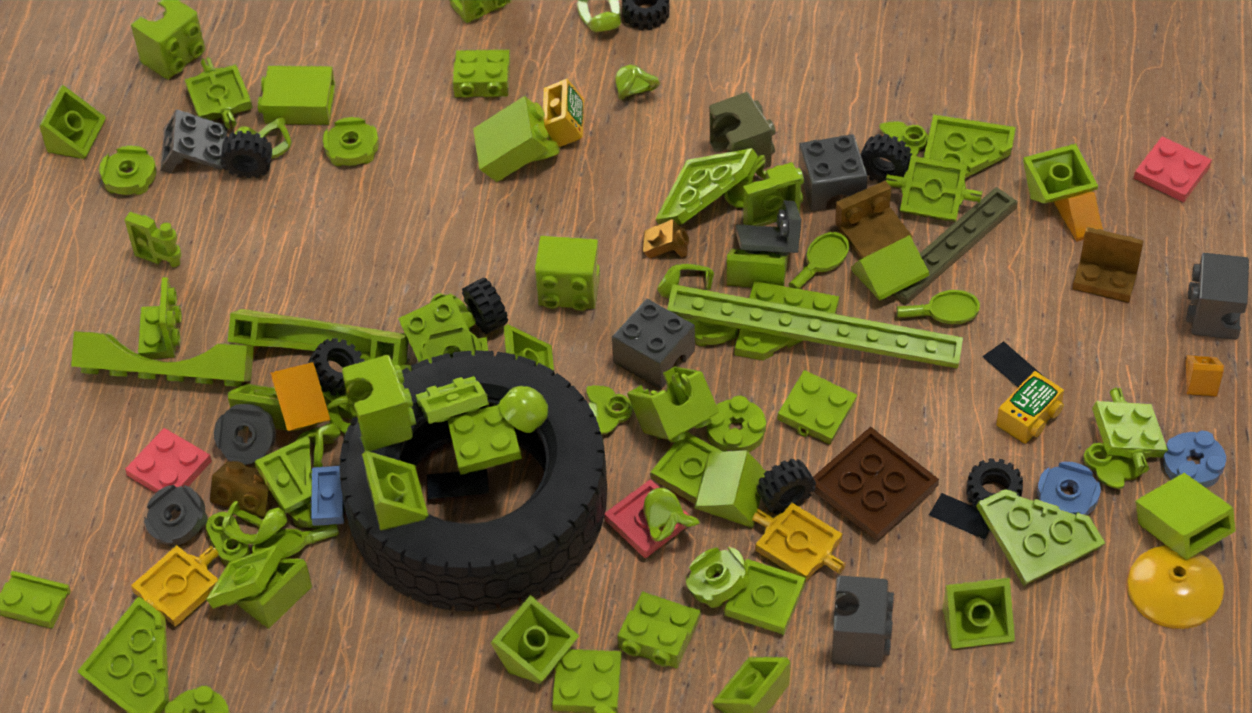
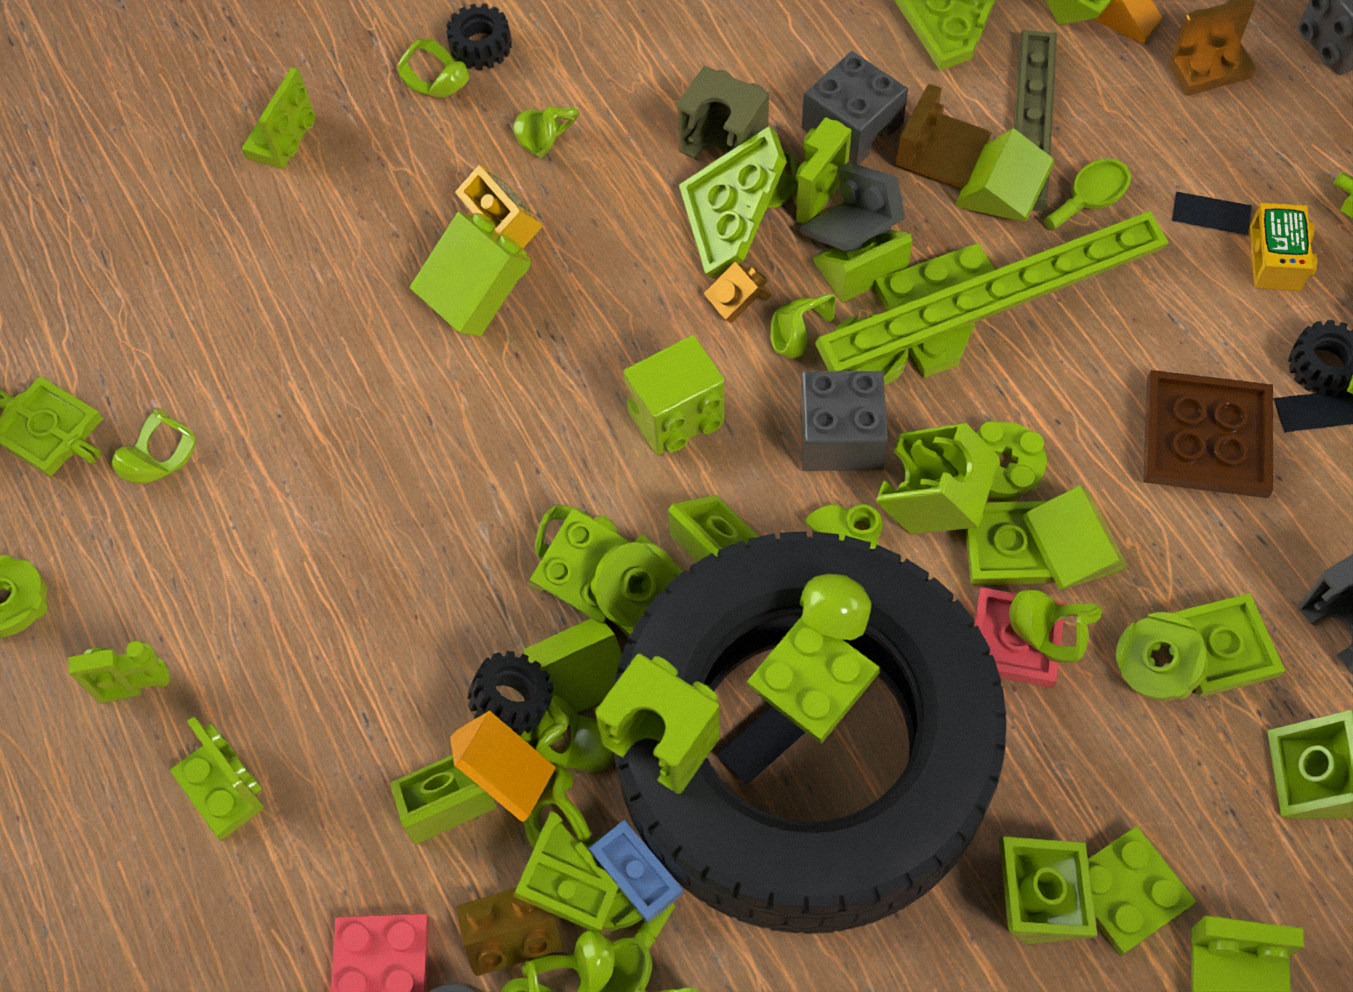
camera: 35 degrees left, 10 degrees up
lime arch [71,331,254,387] -> none
dark grey bracket [160,109,227,173] -> none
dark grey plate [214,404,276,465] -> none
black tyre [220,131,273,178] -> none
lime arch [227,309,409,366] -> none
lime brick [258,66,336,125] -> none
lime plate [323,117,379,166] -> none
lime slope [362,451,428,530] -> none
lime plate [415,376,488,424] -> none
lime plate [453,49,510,98] -> none
black tyre [462,277,508,334] -> none
lime plate [618,591,701,669] -> none
yellow plate [752,503,846,582] -> none
black tyre [756,459,816,514] -> none
lime plate [777,370,857,445] -> none
lime piece [789,232,849,289] -> none
black tyre [861,134,913,183] -> none
lime plate [879,121,928,156] -> none
lime plate [886,155,983,222] -> none

